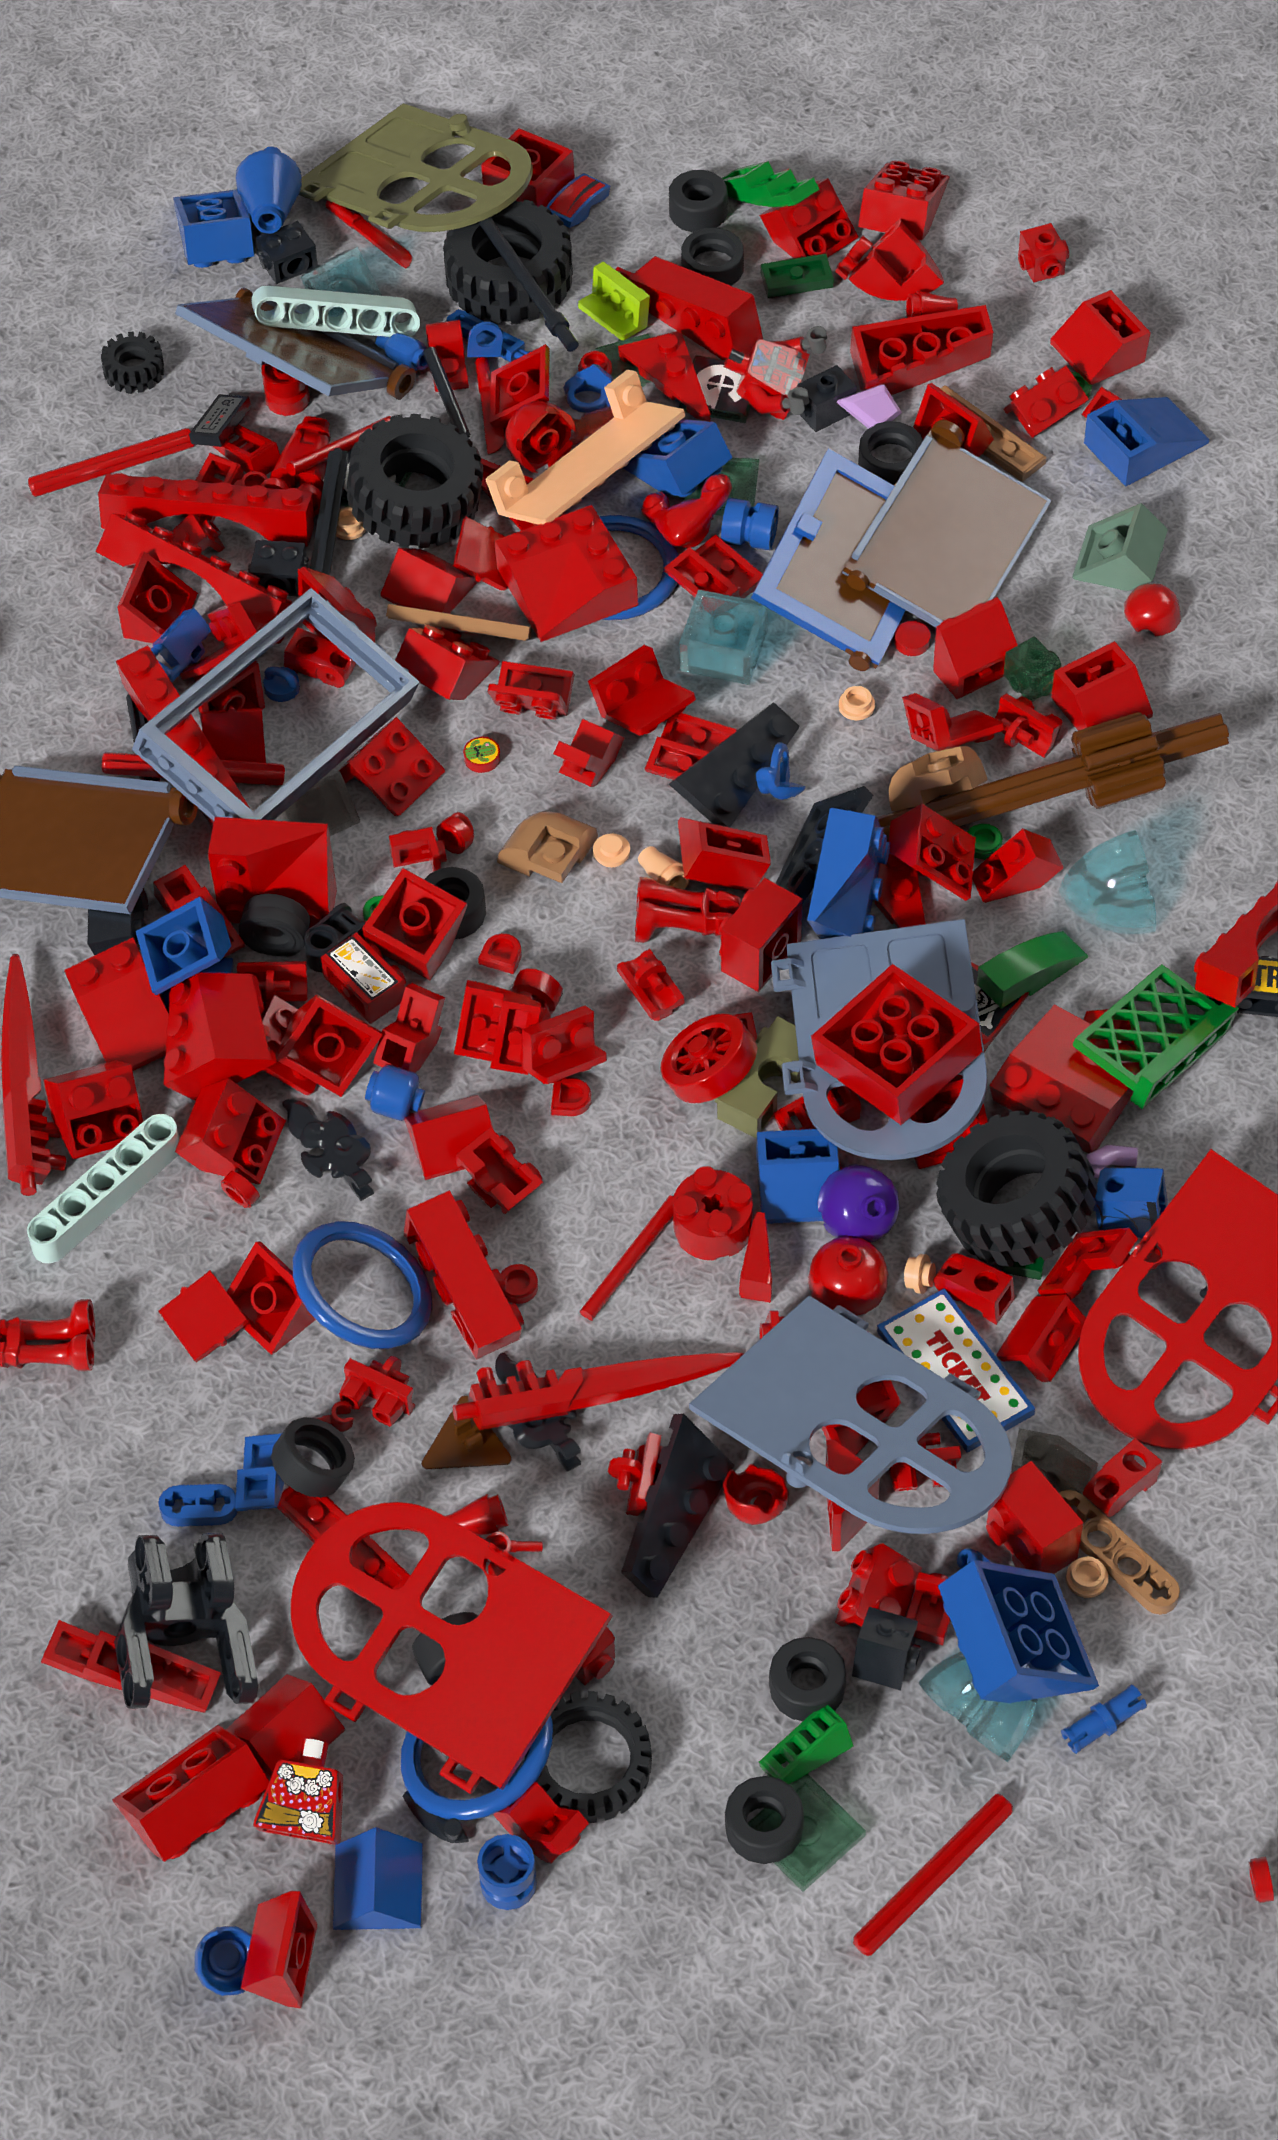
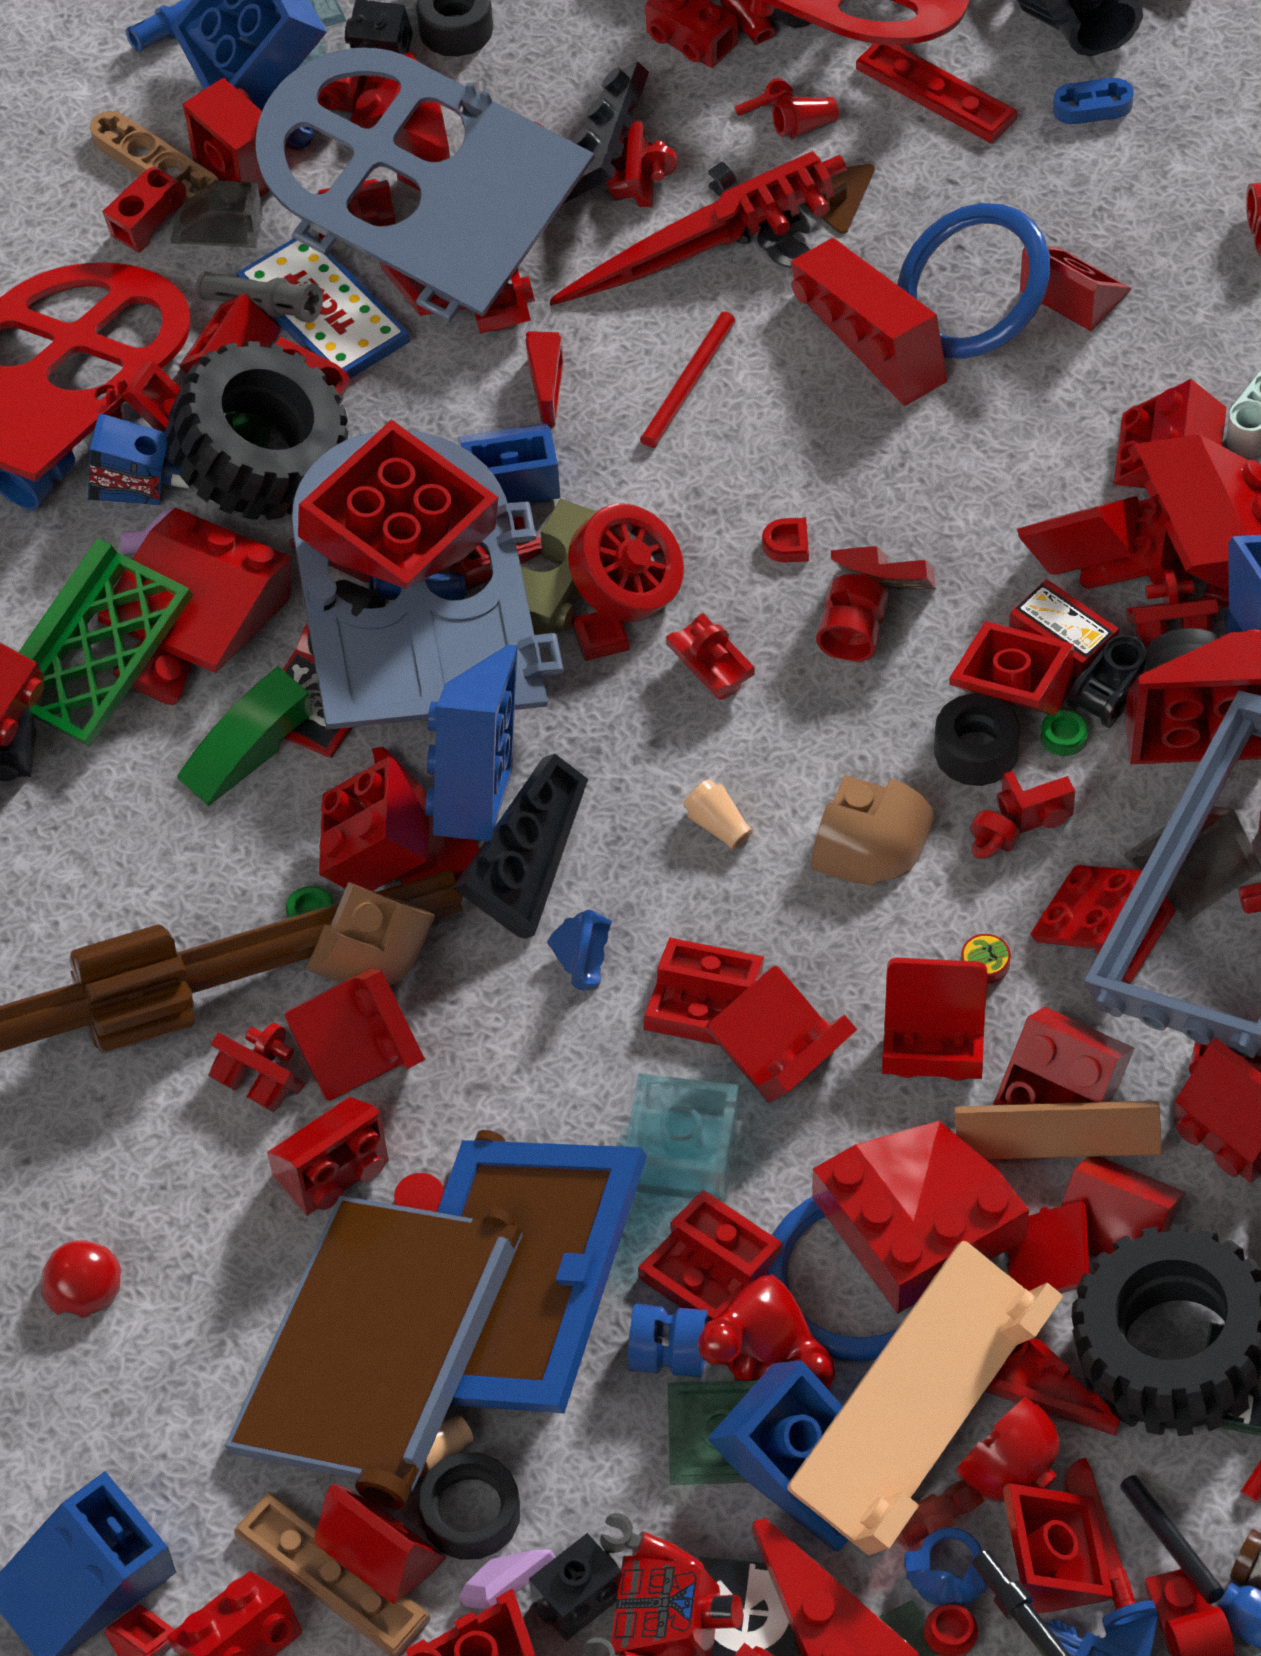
camera: 175 degrees right, 0 degrees up
red piece [158,1270,249,1362] -> none
red tile [221,1171,260,1208] -> none
blue slope [235,1433,284,1511] -> none
black tyre [271,1417,355,1498] -> none
black piece [282,1099,374,1201] -> none
red hand [317,1401,354,1432] -> none
red hips [339,1356,416,1427] -> none
blue head [365,1065,425,1121] -> none
red brick [373,983,446,1073] -> none
red slope [404,1094,493,1180] -> none
red cylinder [456,1127,543,1214] -> none
red tile [478,933,522,974] -> none
red tile [500,1264,538,1304] -> none
red bracket [522,1005,607,1084] -> none
red brick [553,719,625,787] -> none
light nougat plate [593,833,630,868] -> none
red piece [635,877,741,943] -> none
black wing [669,702,800,827] -> none
red brick [673,1166,753,1260] -> none
red slope [678,817,771,891] -> none
red brick [719,877,802,992] -> none
red cylinder [808,1236,888,1316] -> none
dark purple cylinder [817,1164,900,1243] -> none
light nougat plate [839,686,875,721] -> none
light nougat plate [904,1254,936,1294] -> none
red slope [972,828,1064,903] -> none
clear green brick [1003,636,1061,702] -> none
red slope [1051,641,1153,730] -> none
clear light blue brick [1059,830,1156,934] -> none
light nougat plate [1066,1556,1109,1598] -> none
sand green slope [1072,503,1168,591] -> none
none -> dark grey pin [196,271,323,323]

